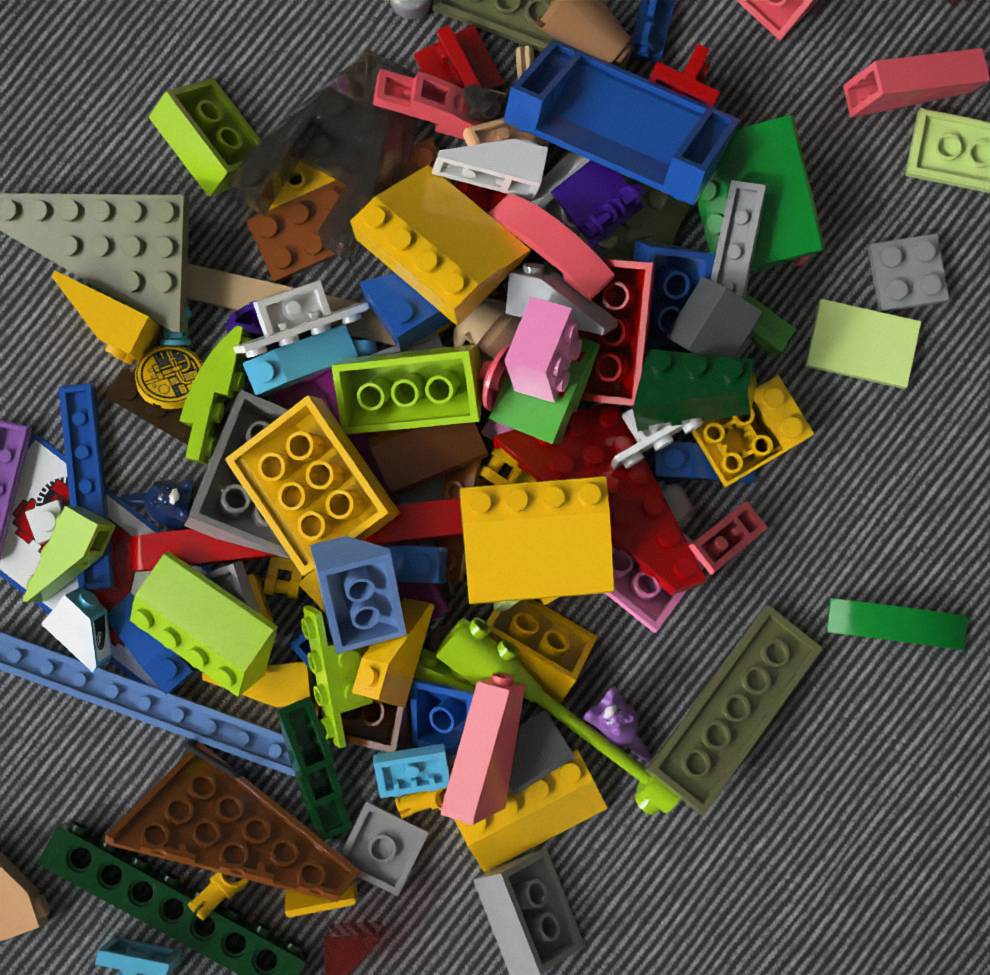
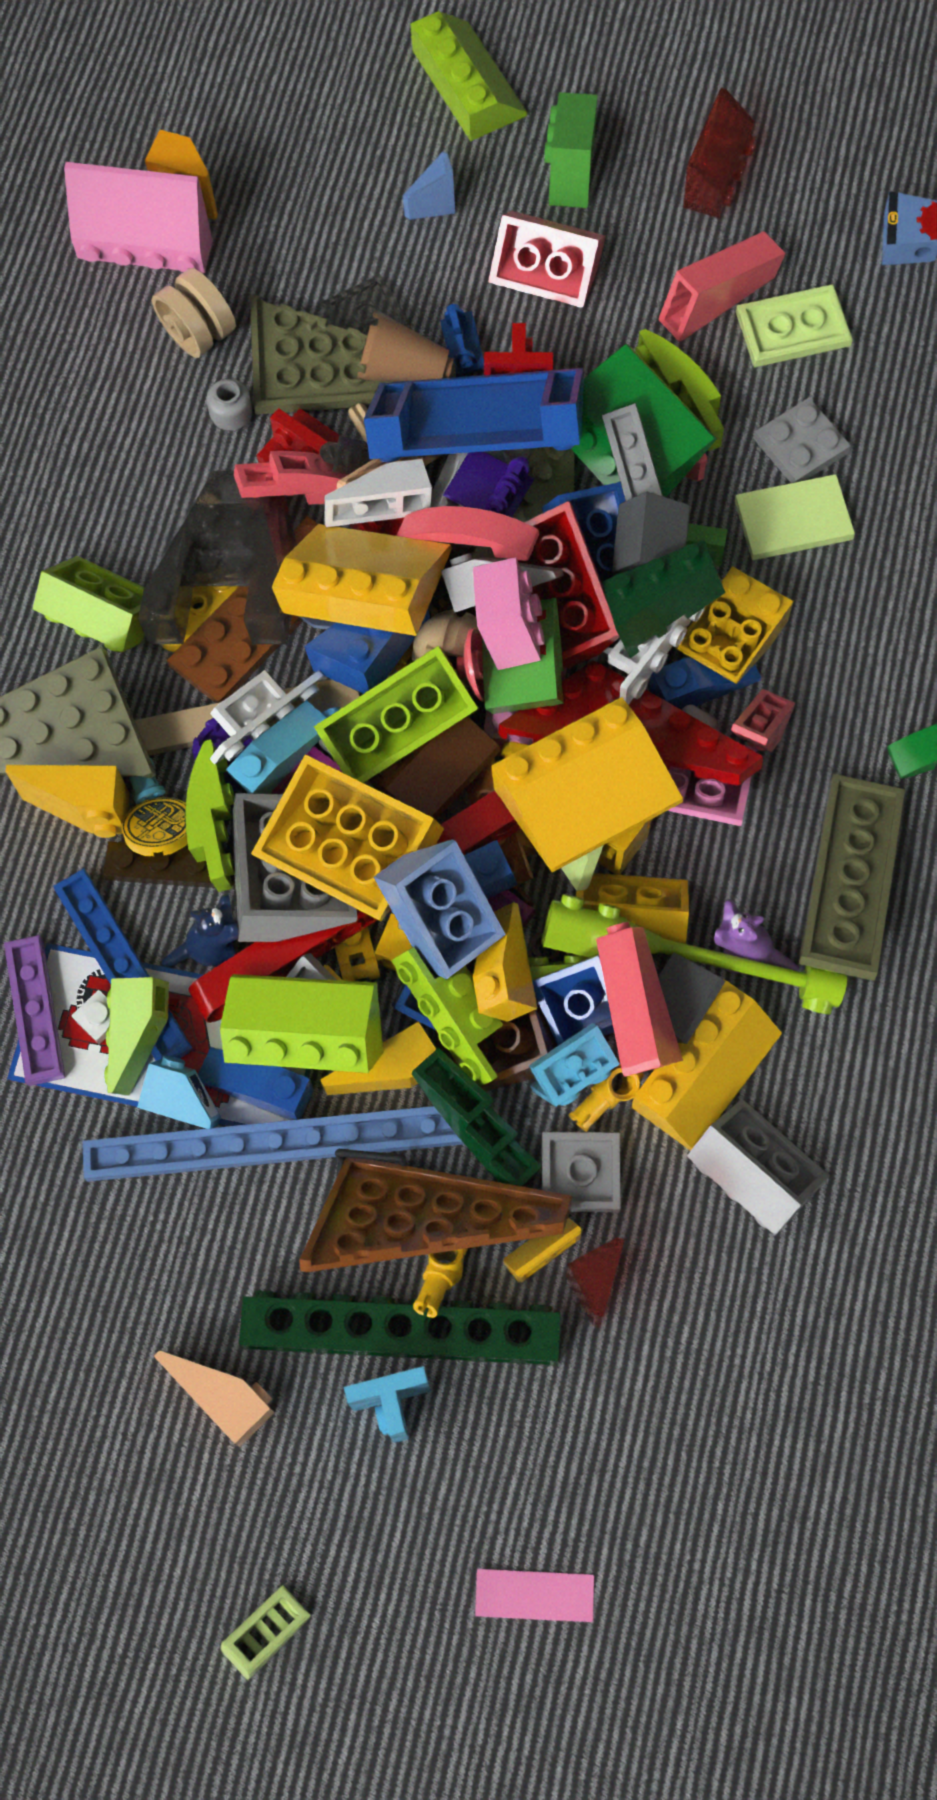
camera: 20 degrees left, 15 degrees down
none -> lime slope [635,329,724,451]

